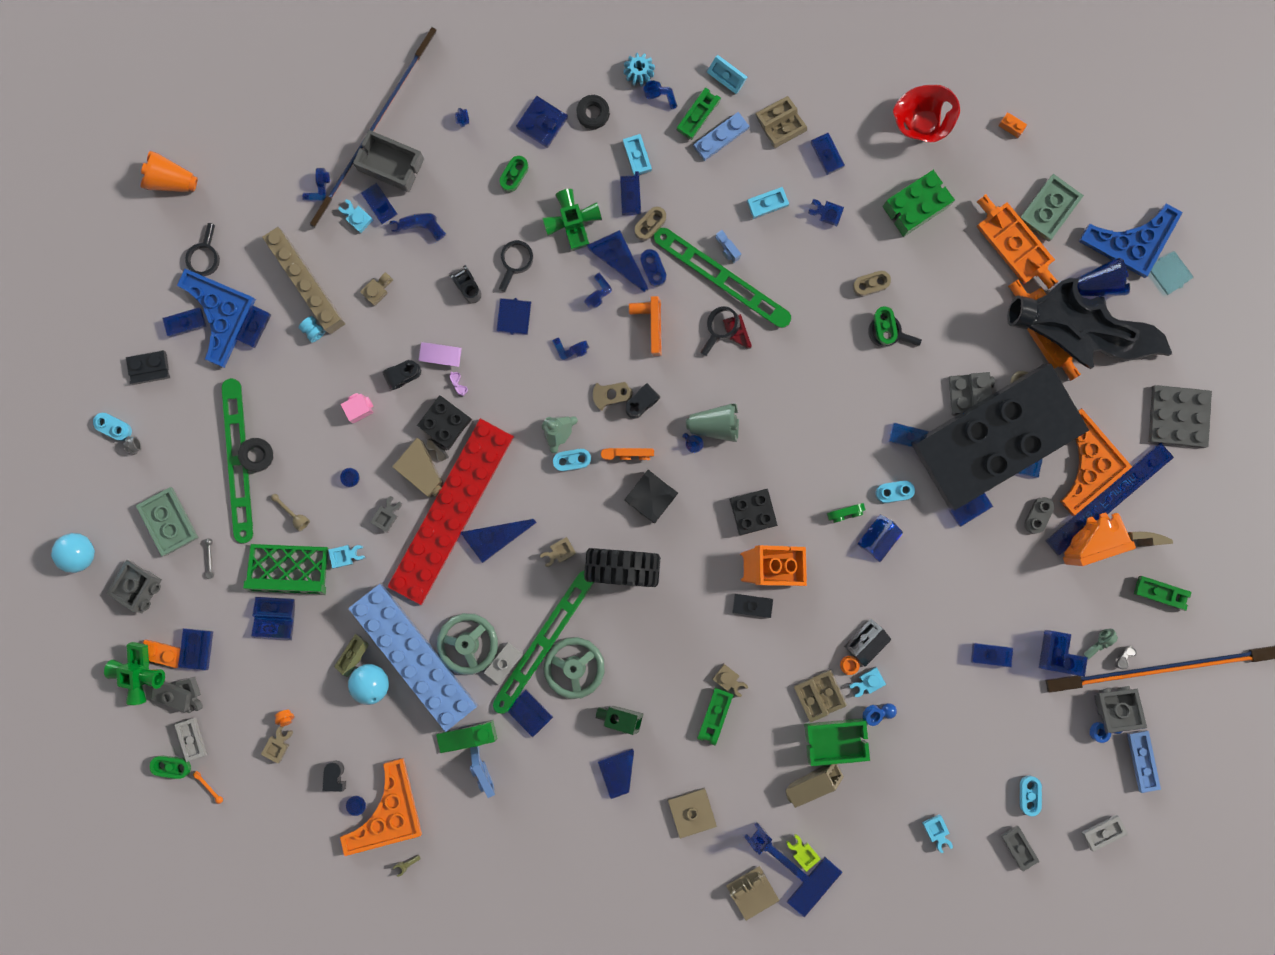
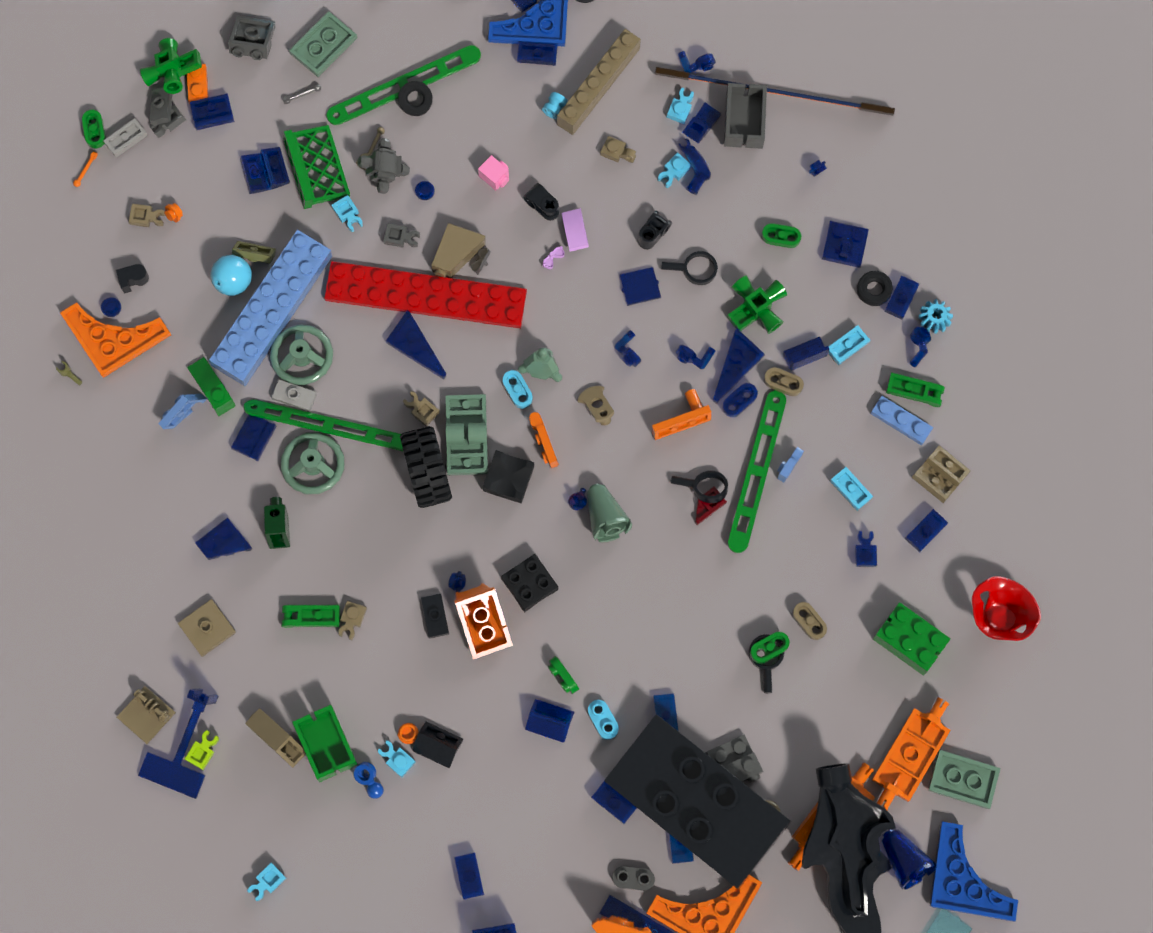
camera: 70 degrees right, 10 degrees down
black brick [417,395,472,450] -> none
black piece [626,383,661,419] -> none
medium azure plate [707,55,748,94] -> none
dark tan slope [794,669,847,723] -> none
orange piece [998,112,1027,138] -> none
none -> dark grey piece [357,138,410,194]
none -> sand green plate [446,394,488,475]
none -> clear blue plate [448,571,466,592]
none -> medium azure plate [658,152,692,188]
none -> clear blue plate [884,276,919,320]

